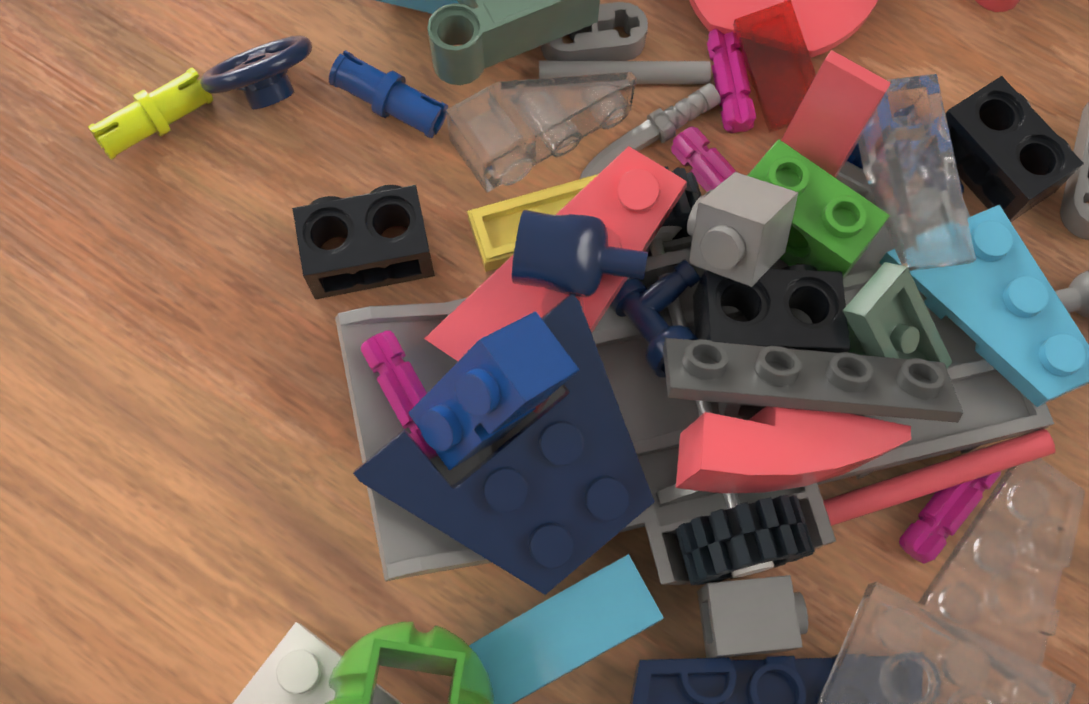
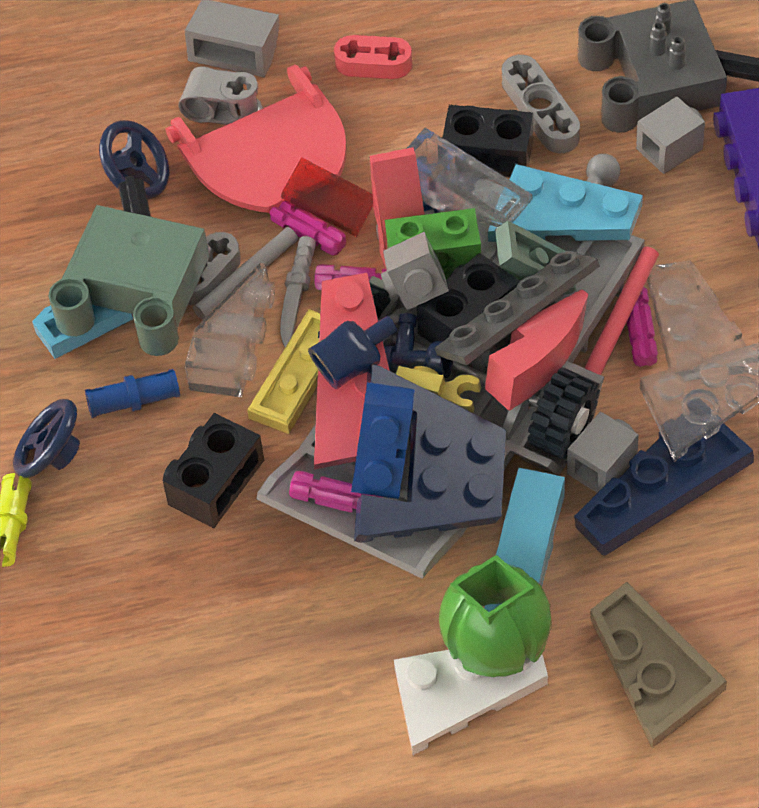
camera: 40 degrees left, 15 degrees down
none -> light yellow plate [396,366,481,413]

